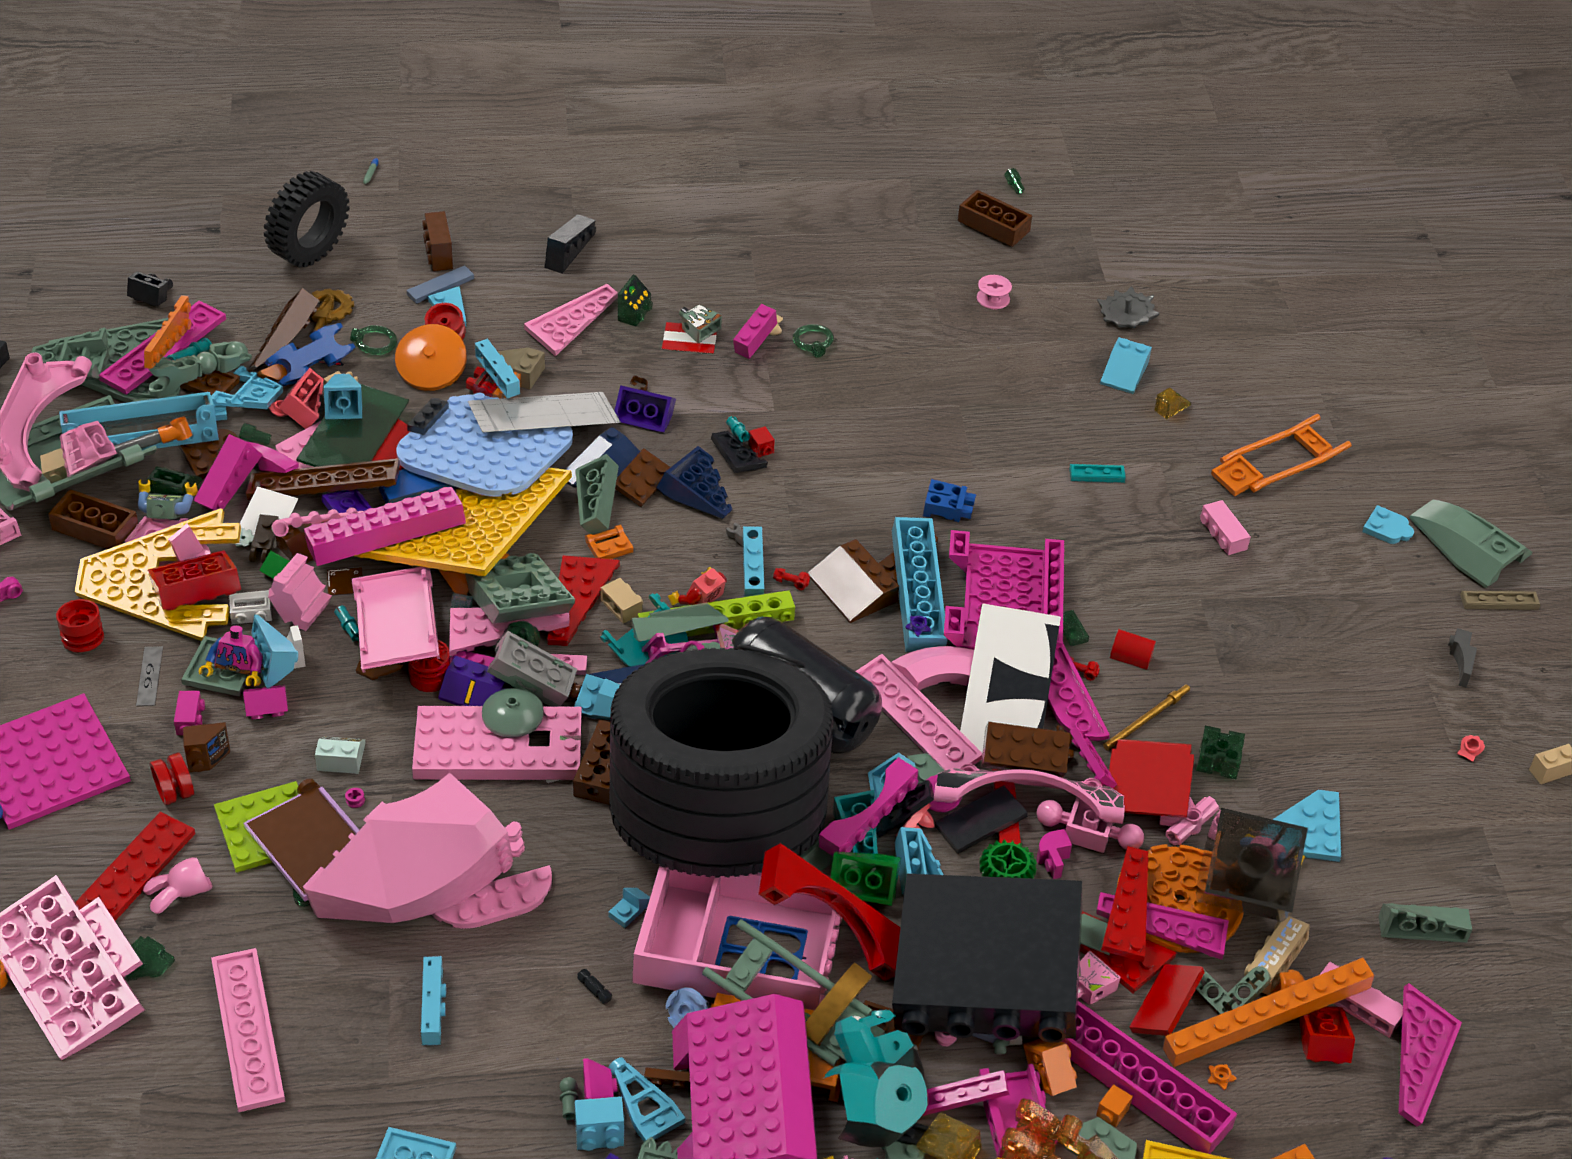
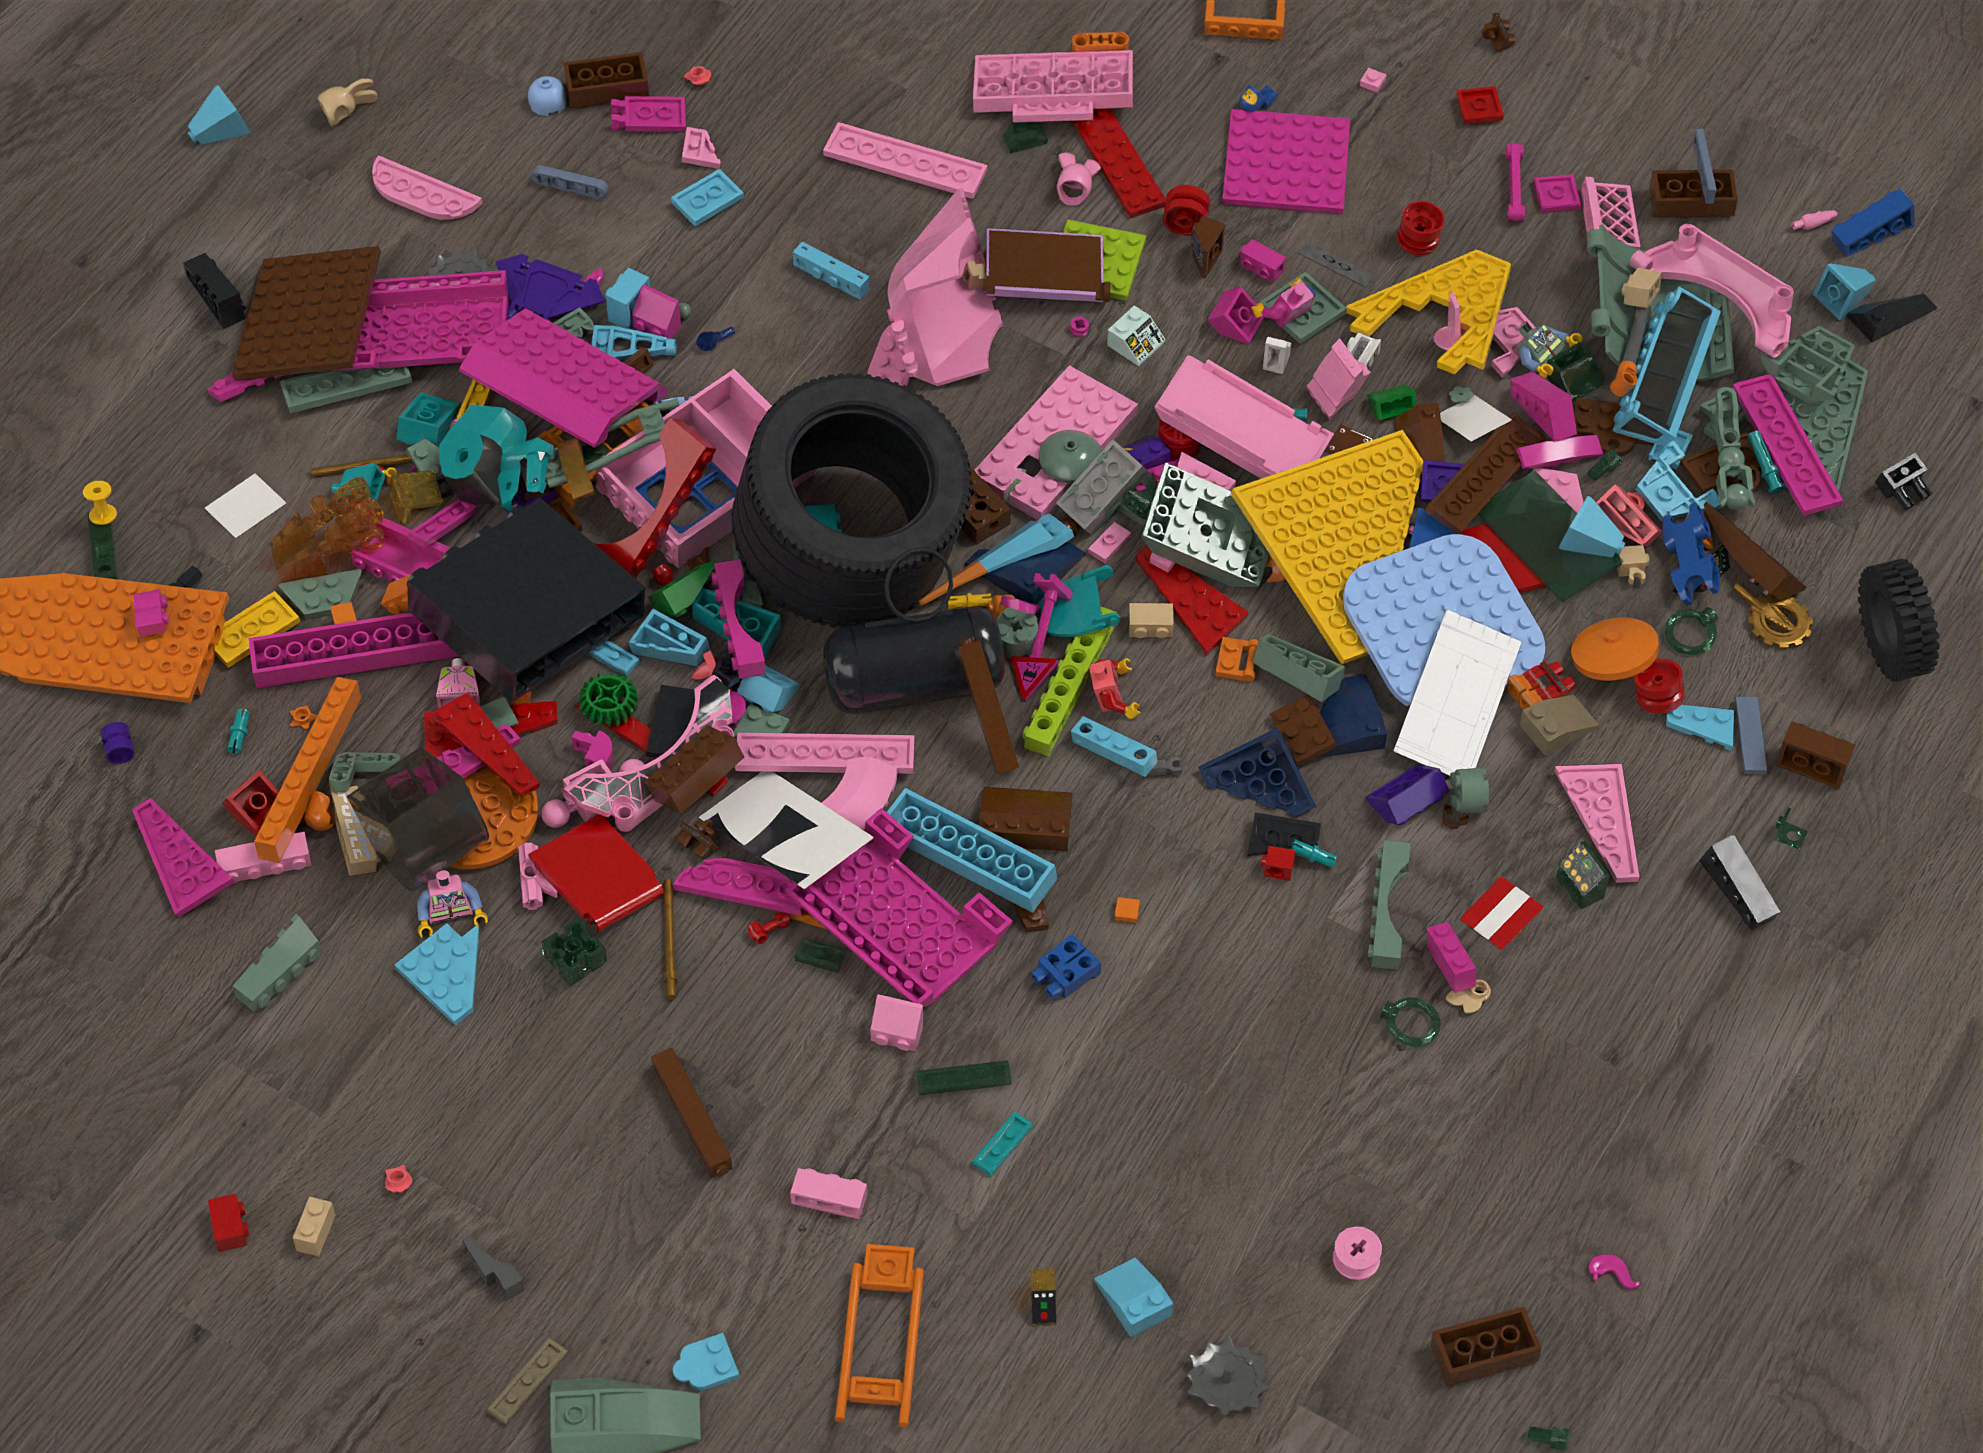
camera: 130 degrees right, 10 degrees up
reddish brown brick [48,489,139,549] -> none
bright pink slope [60,421,117,477] -> none
orange wing [144,295,191,369] -> none
red slope [147,550,241,610] -> none
dark brown hinge [249,514,280,563] -> none
medium azure wedge [251,615,298,688] -> none
bright pink bar [272,508,364,537] -> none
dark pink brick [304,487,466,566] -> none
black plate [407,398,449,435] -> none
medium azure piece [475,339,520,398] -> none
black axle [577,968,612,1004] -> none
sand green wedge [631,603,729,642] -> none
sand green torso [679,305,722,343] -> none
red bar [773,568,810,590] -> none
dark purple plate [905,616,931,637] -> none
dark pink plate [1070,726,1117,788] -> none
red brick [1110,629,1156,670] -> none
red tile [1129,964,1205,1036] -> none
none -> teal pin [227,709,250,754]
none -> reddish brown brick [651,1047,732,1178]
none -> clear blue plate [696,327,735,351]
none -> bright pink slope [871,994,923,1051]
none -> clear green plate [916,1060,1011,1096]
none -> reddish brown brick [956,637,1019,774]
none -> orange tile [1114,897,1140,923]
none -> sand green arch [1368,840,1411,970]
none -> sand green brick [1450,768,1489,814]
none -> dark pink piece [1588,1254,1640,1290]
none -> clear green bracket [1775,807,1808,849]

